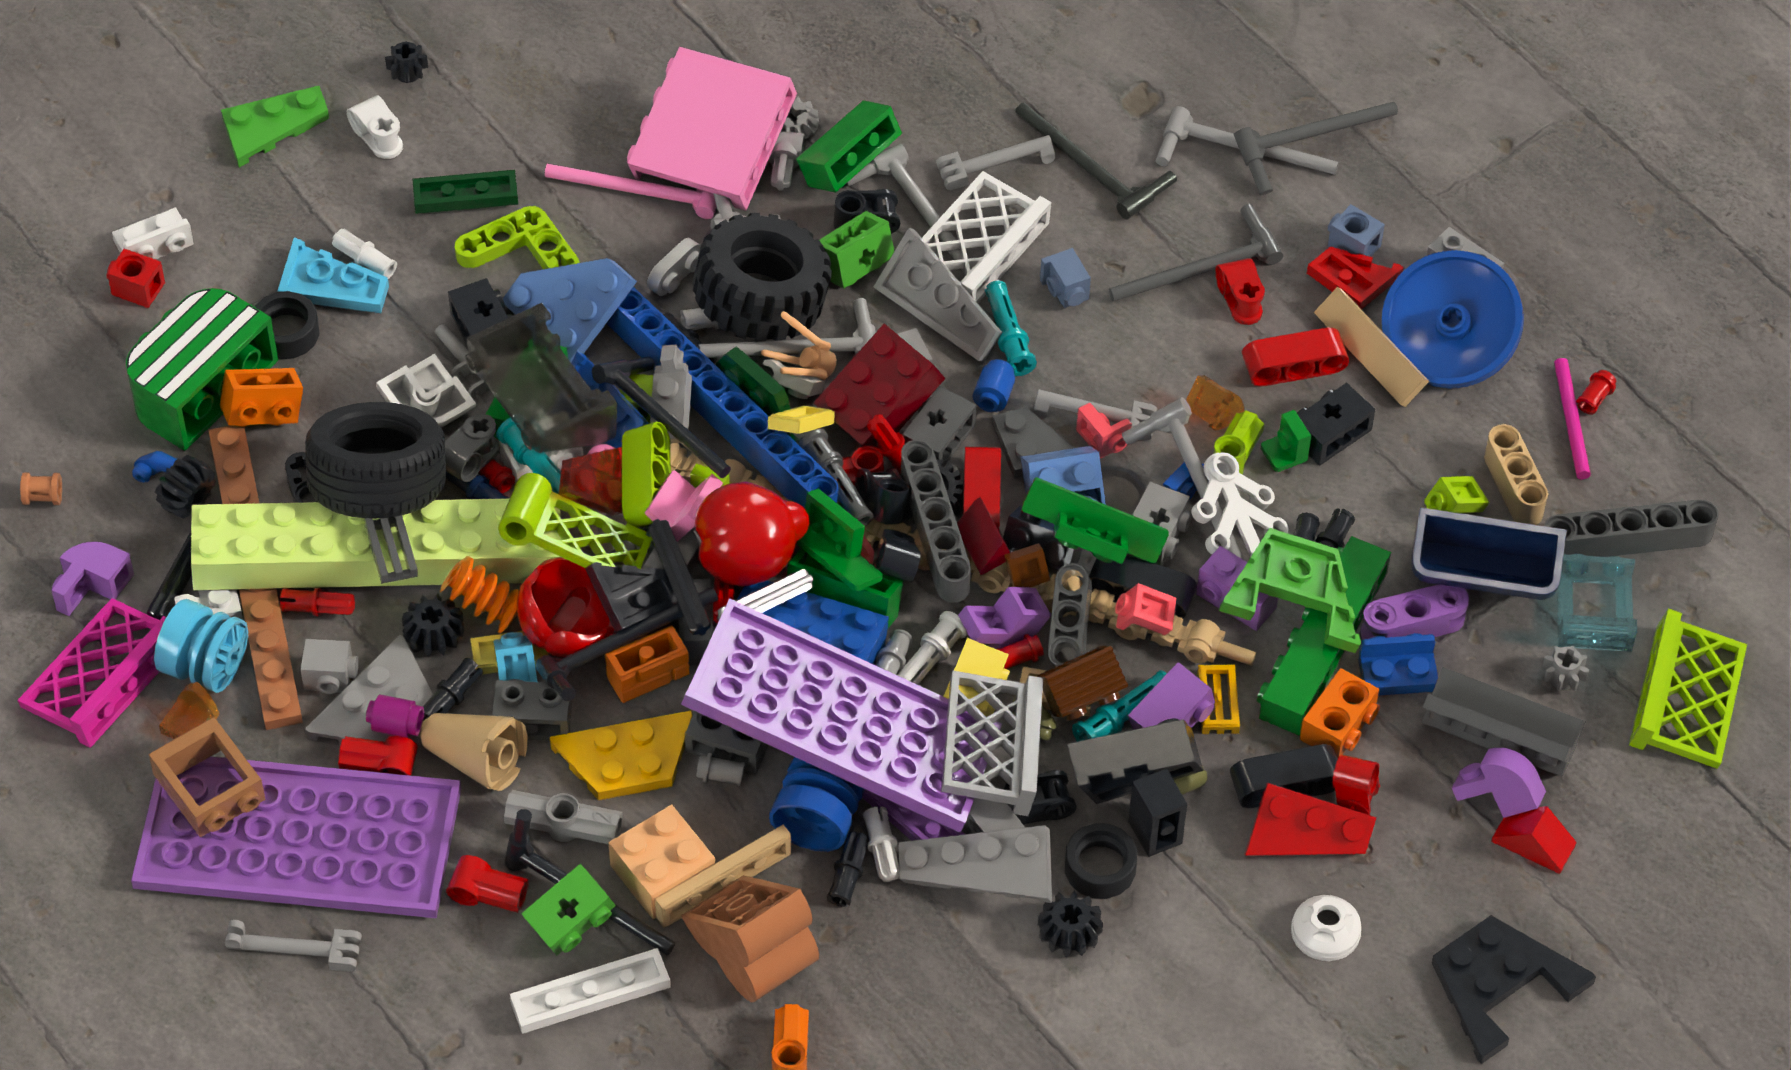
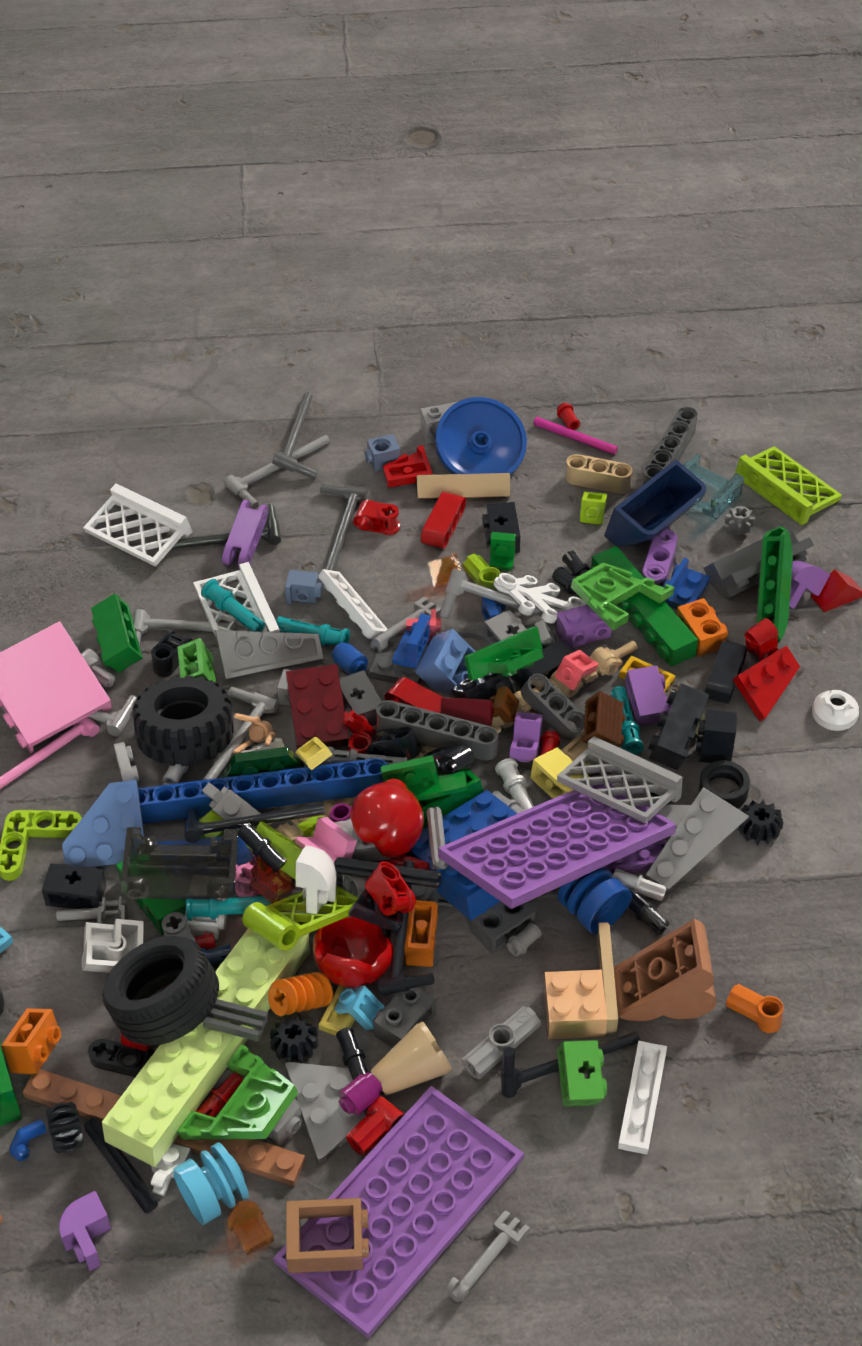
camera: 55 degrees left, 5 degrees down
dark pink fence [17,598,166,748] -> none
red piece [446,855,529,913] -> none
yellow wing [550,710,692,800] -> none
light grey hinge [936,135,1055,190] -> none
none -> white fence [83,484,193,567]
none -> bright green wing [177,1044,298,1140]
none -> teal pin [201,579,265,632]
none -> medium lavender piece [222,500,268,568]
none -> black pin [236,822,287,873]
none -> white brick [296,845,336,914]
none -> white plate [319,569,388,640]
none -> red piece [365,861,416,916]
none -> blue bracket [392,613,431,668]
none -> light grey plate [535,619,556,648]
none -> green brick [757,526,793,643]

